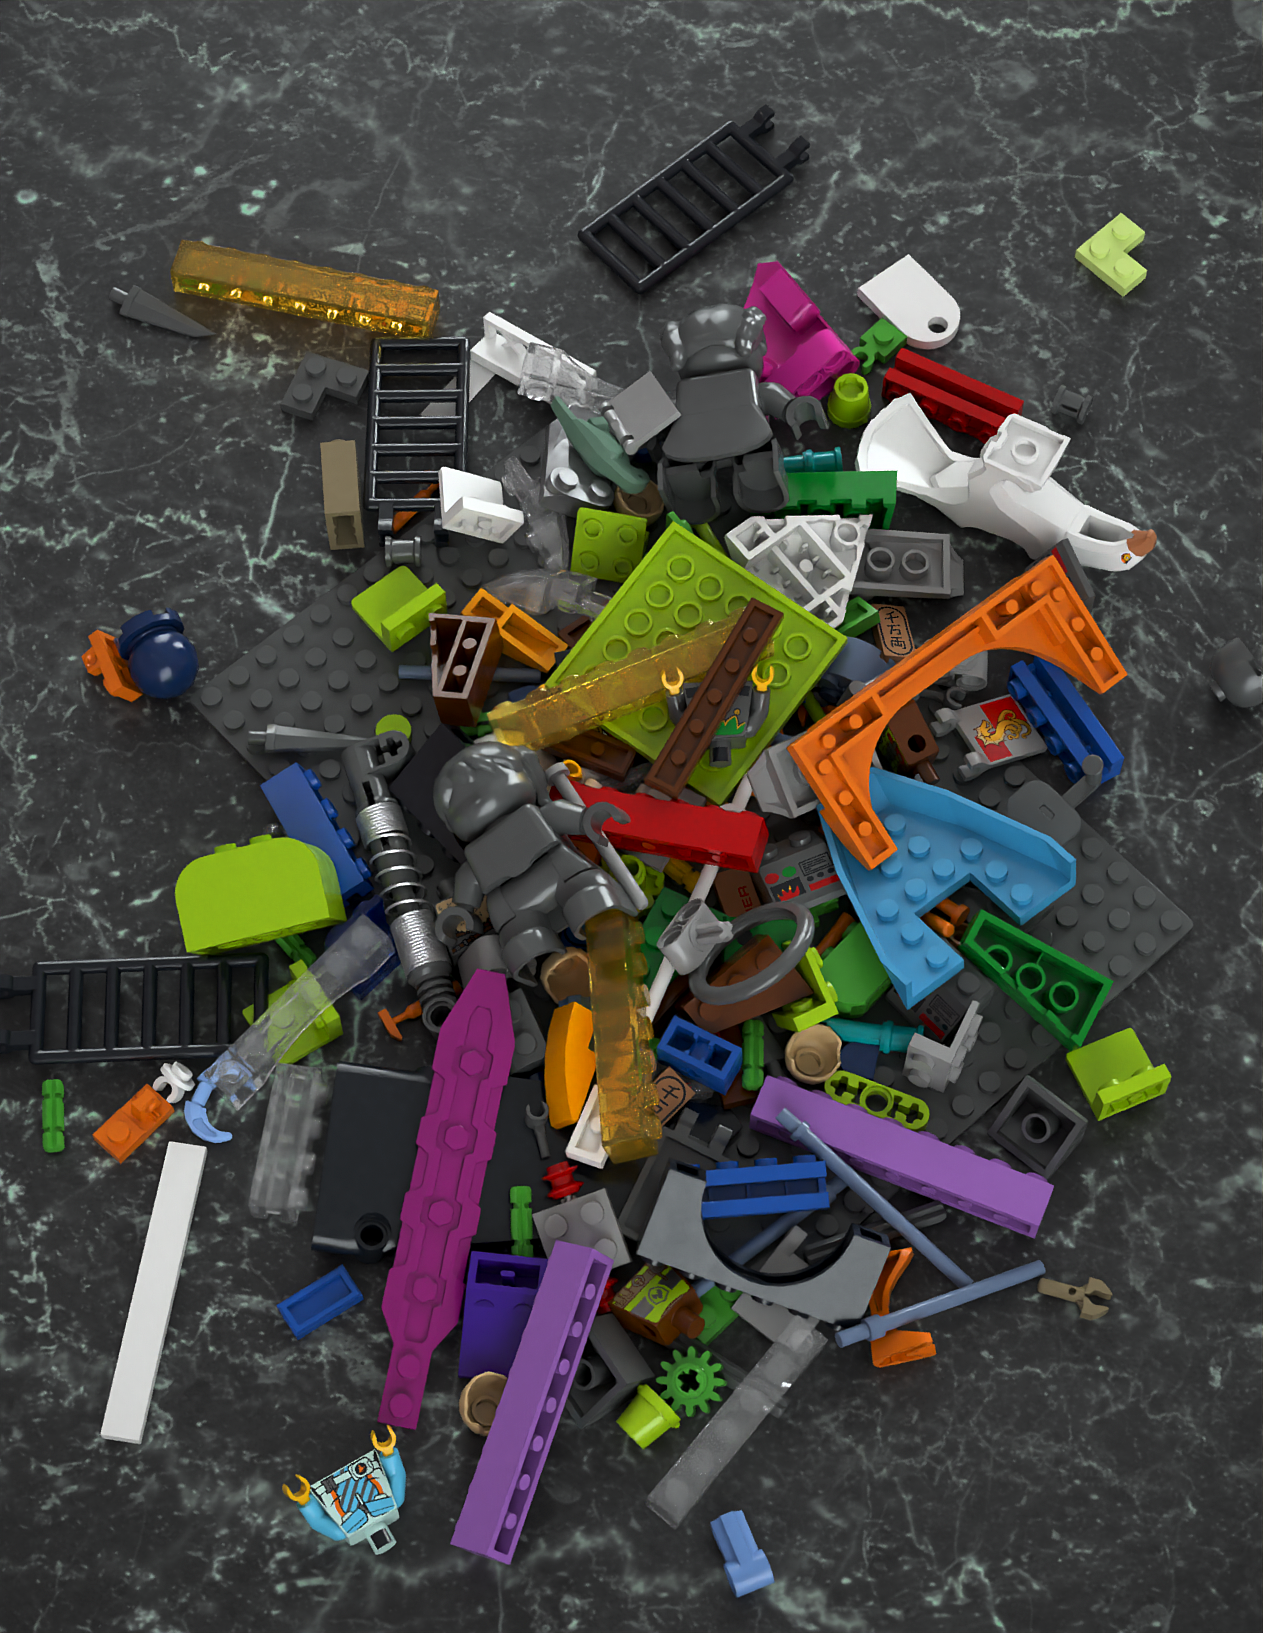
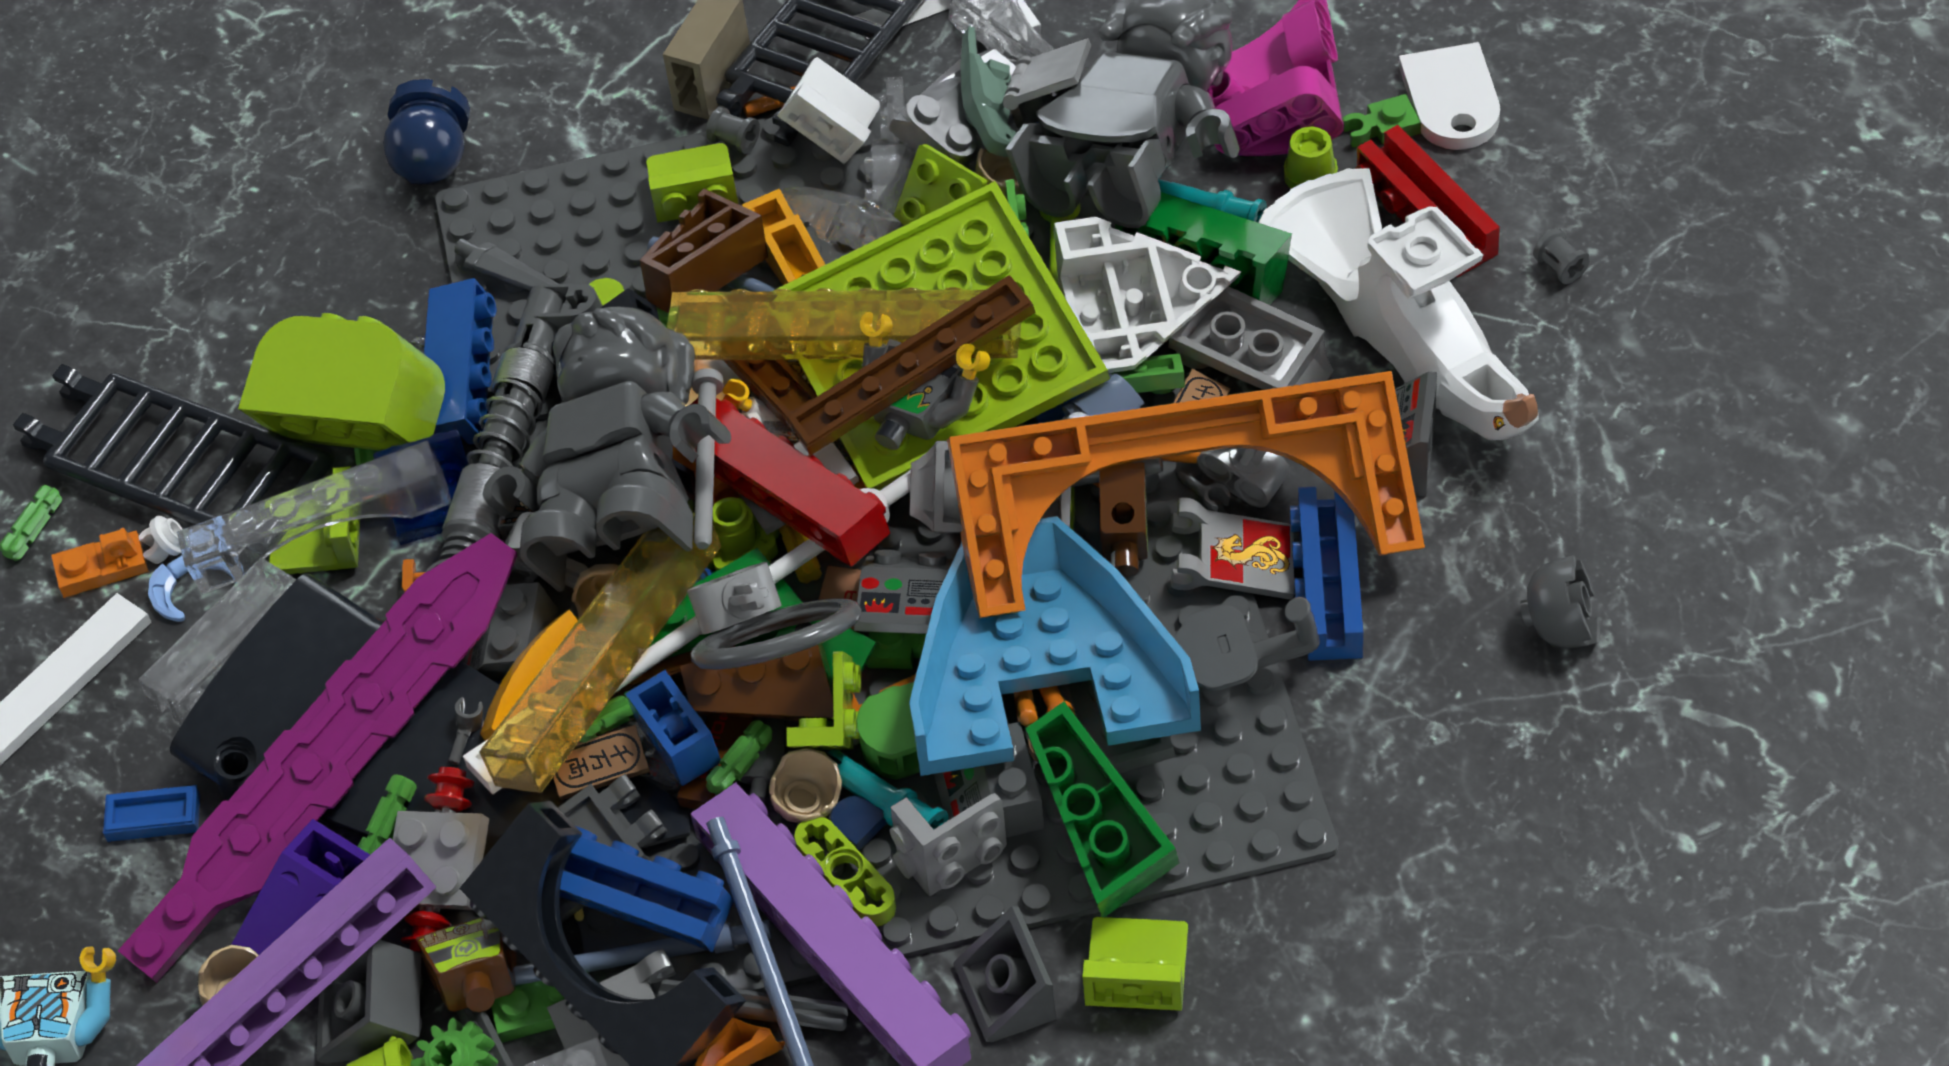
camera: 35 degrees right, 10 degrees down
orange hinge [81,630,143,702] -> none
yellowish green plate [1075,213,1147,297] -> none

